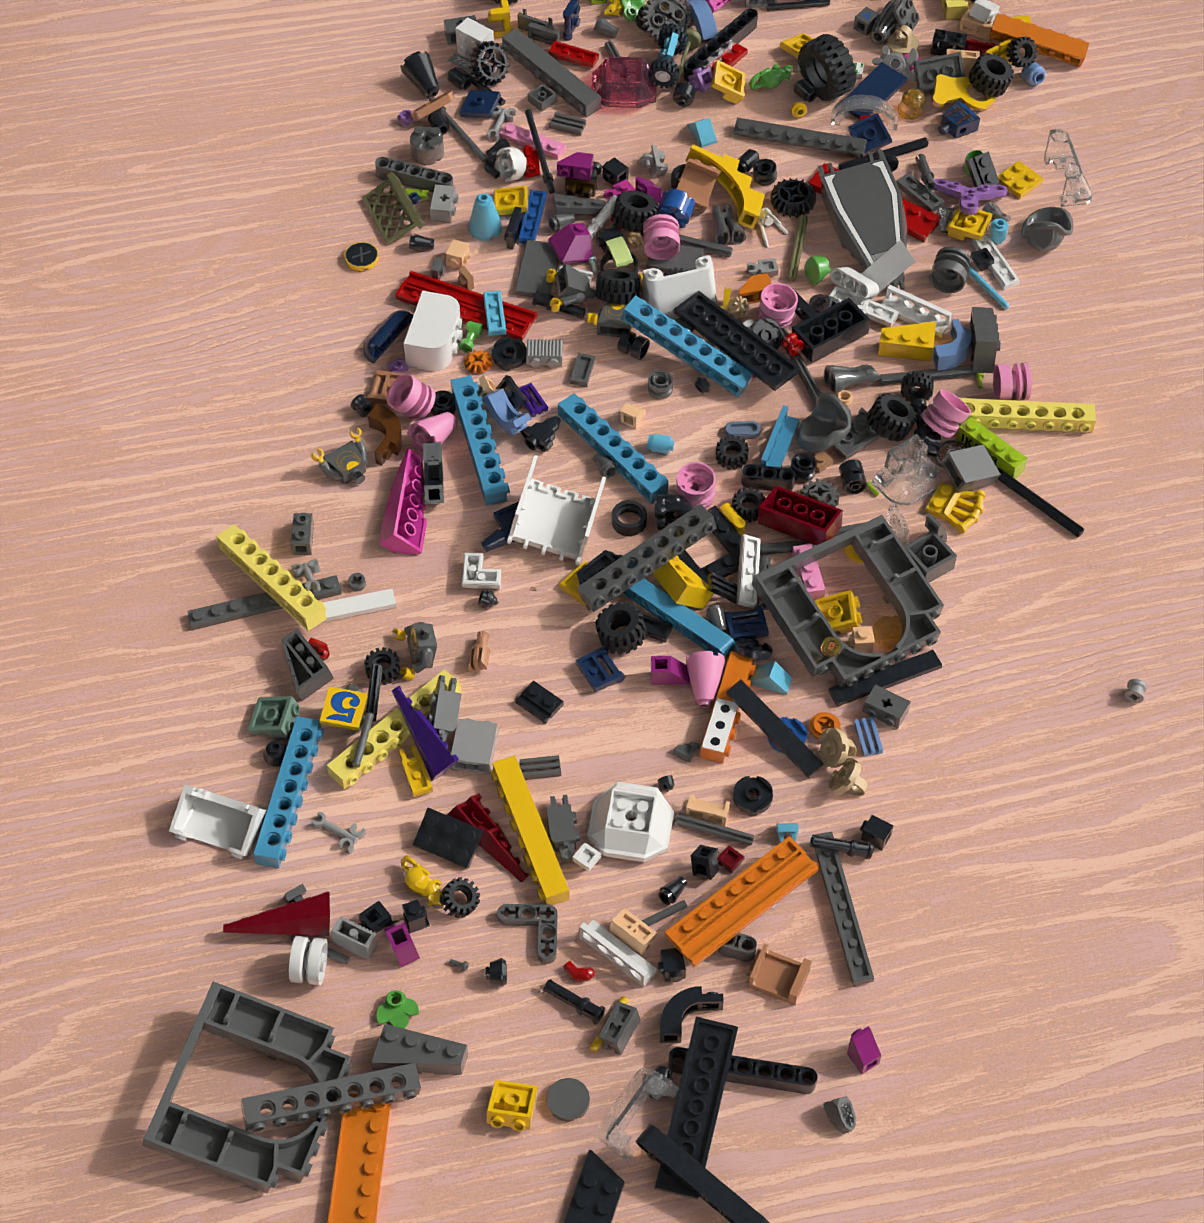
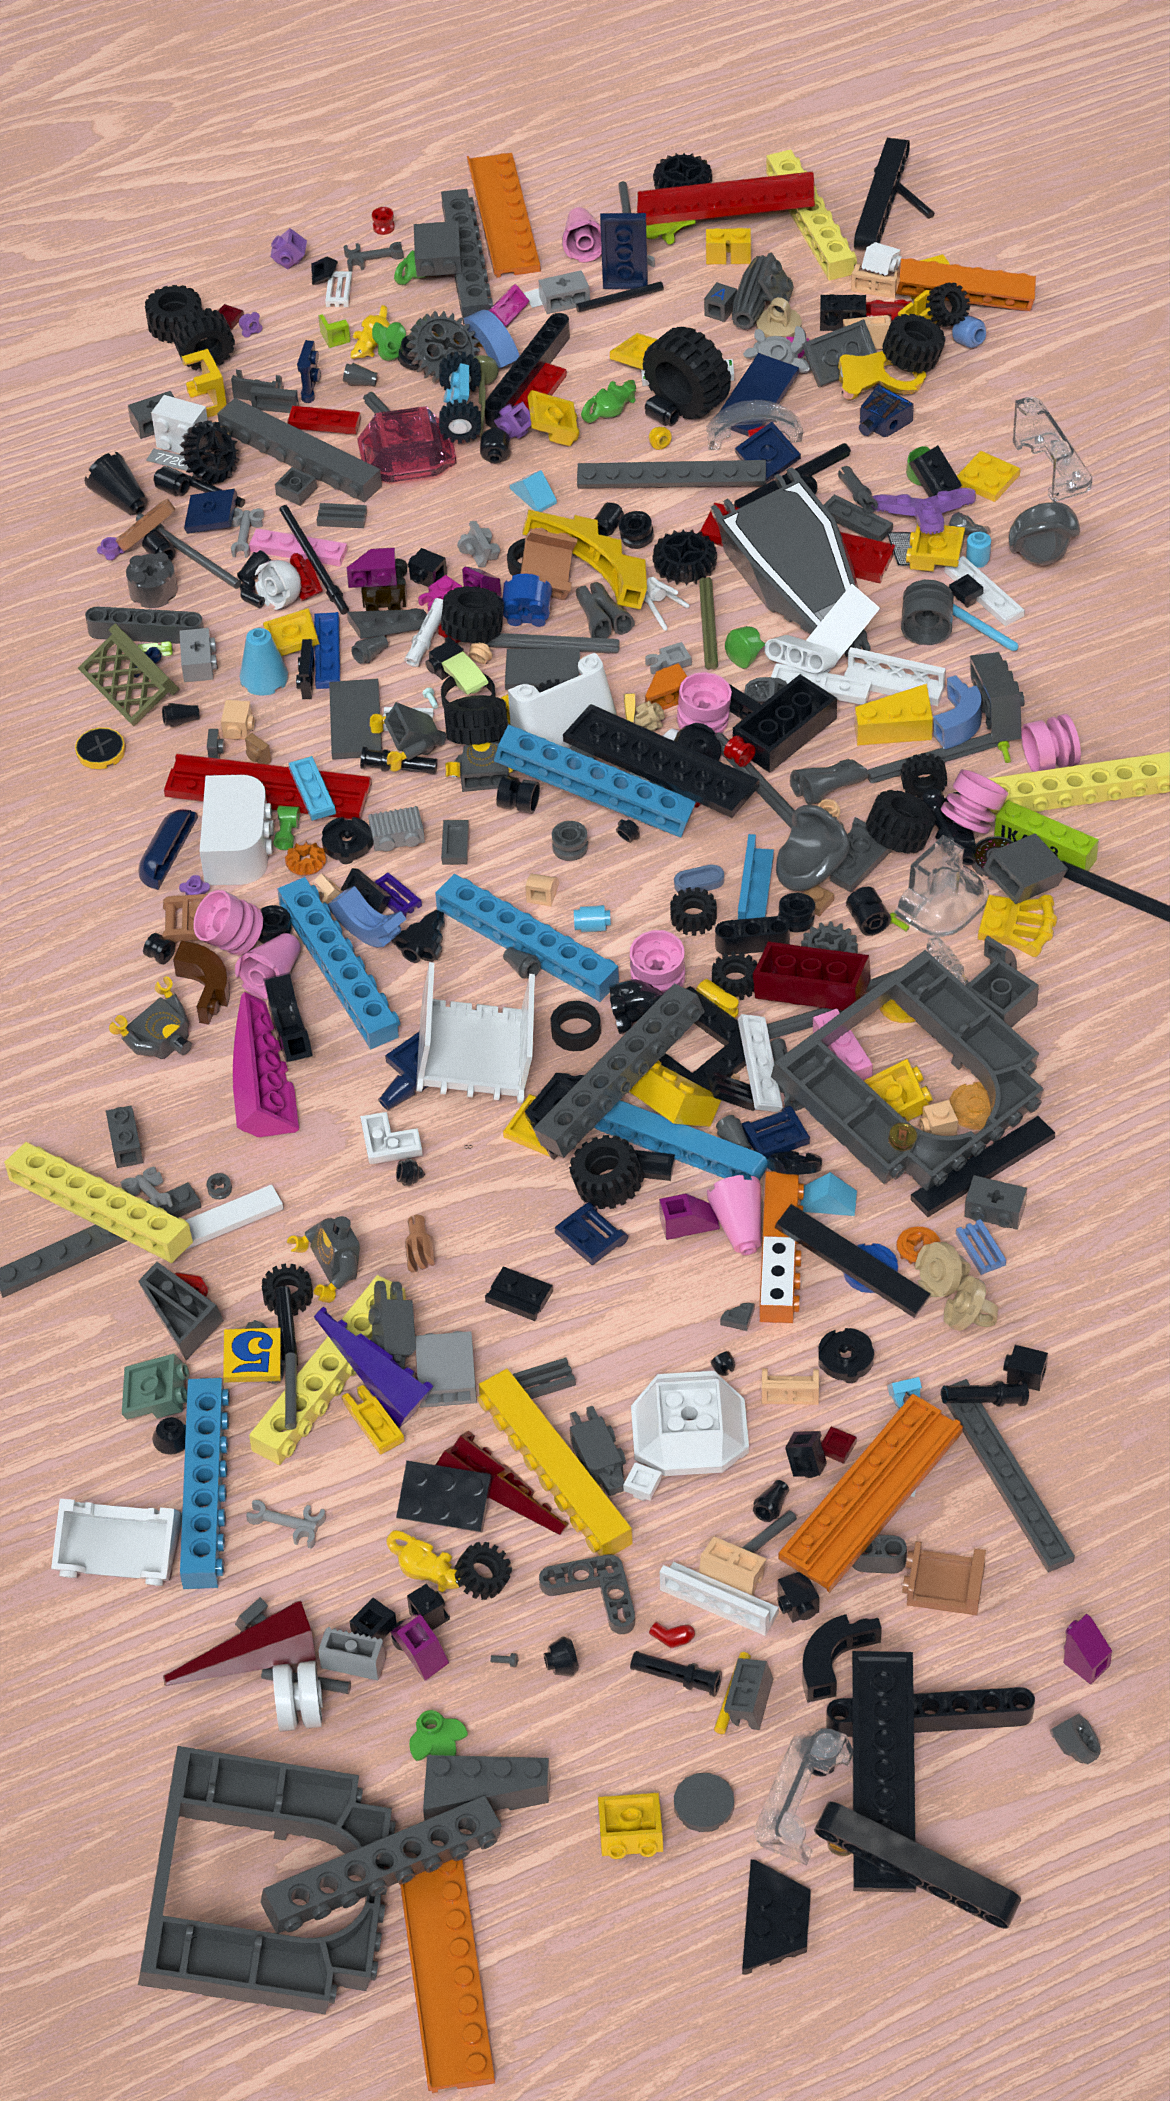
camera: 10 degrees left, 5 degrees down
magenta slope [548,223,592,264] -> none
bright pink wheel [643,214,680,261] -> none
dark grey axle [675,814,754,846] -> none
clear yellow helmet [898,88,925,119] -> none

